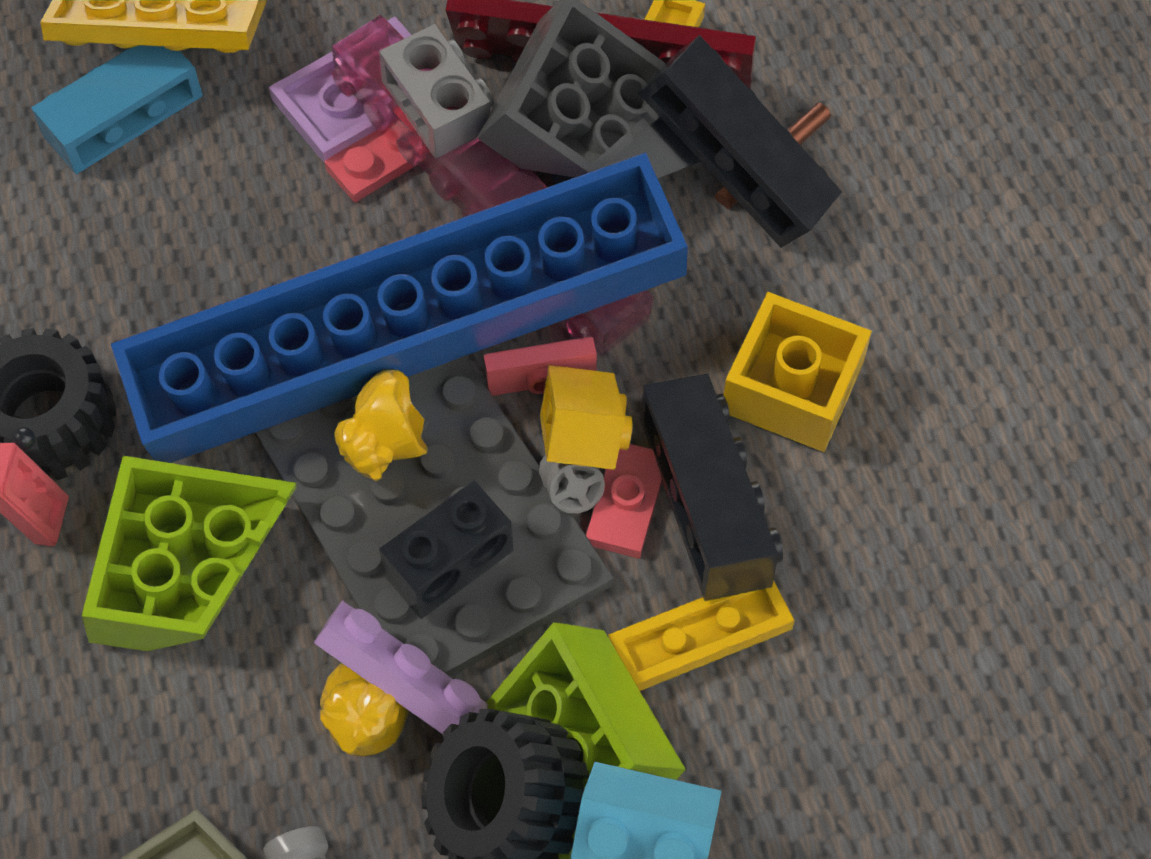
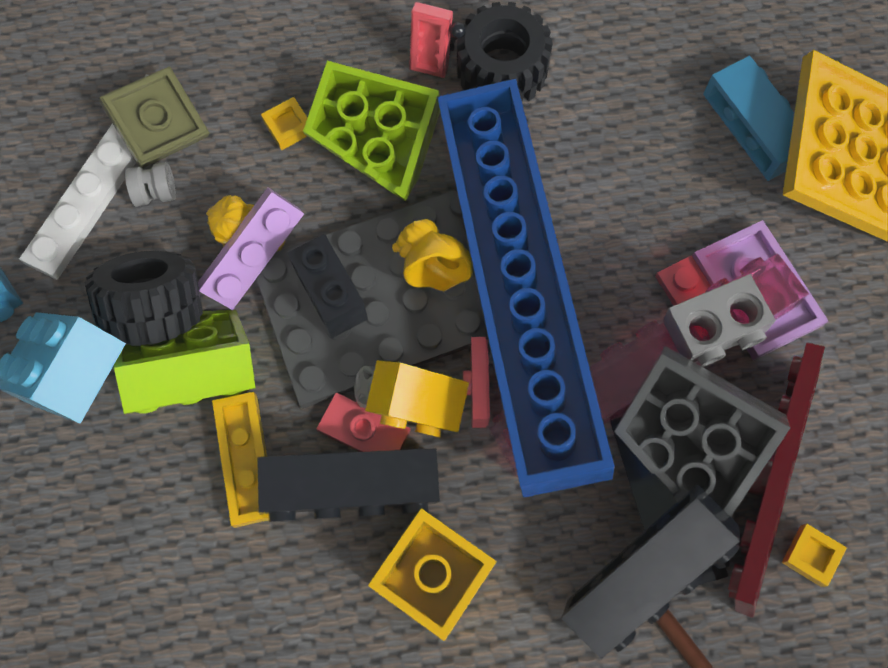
camera: 100 degrees right, 10 degrees up
none -> yellow plate [261,97,308,151]

